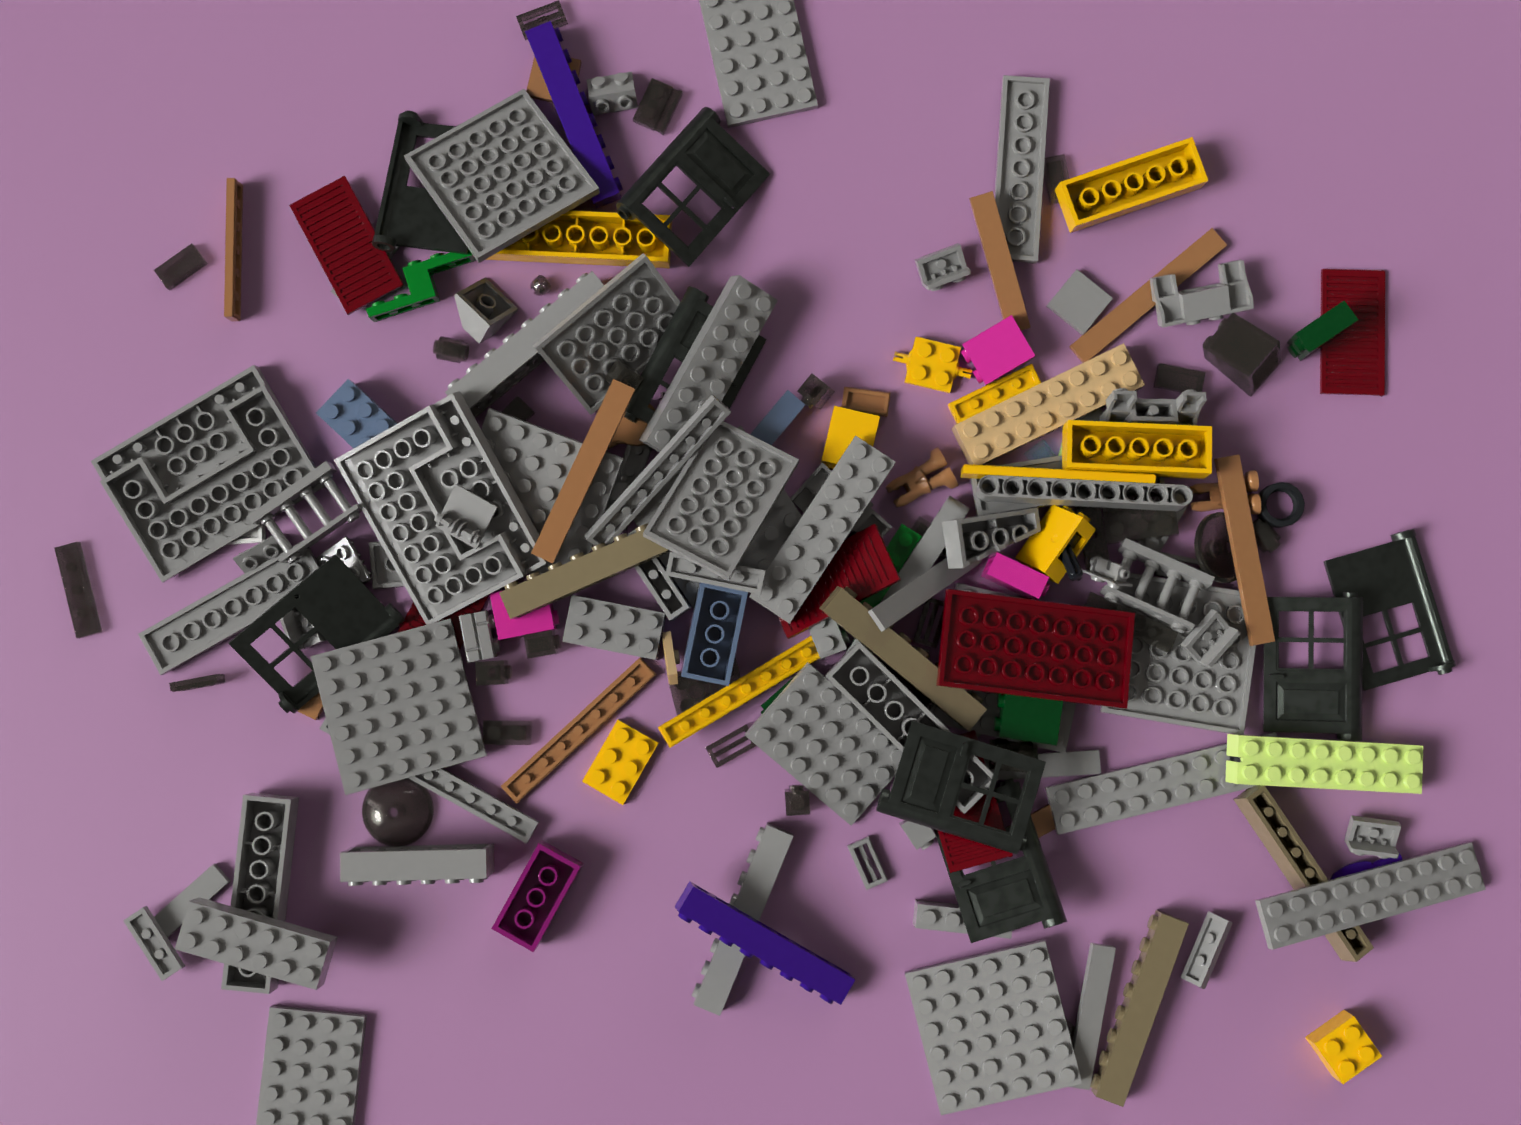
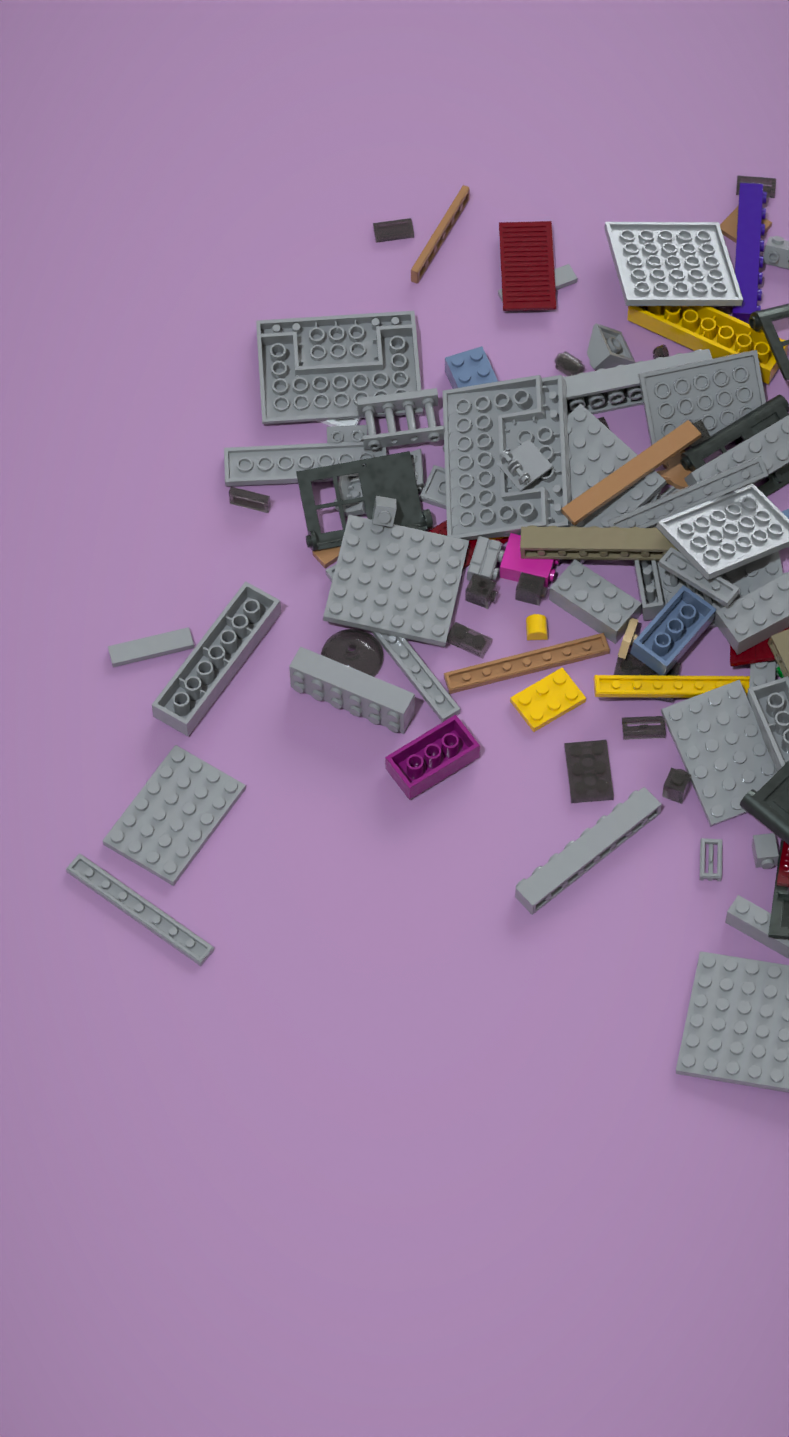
camera: 25 degrees right, 25 degrees down
clear smoke tile [54,542,102,639] -> none
light grey plate [123,906,185,981] -> none
light grey brick [175,897,338,990] -> none
green bracket [366,250,476,322] -> none
pearl dark grey door [372,110,469,255] -> none
dark purple brick [675,881,855,1005] -> none
none -> light grey brick [372,496,397,527]
none -> yellow brick [526,614,548,640]
none -> clear smoke plate [564,740,614,803]

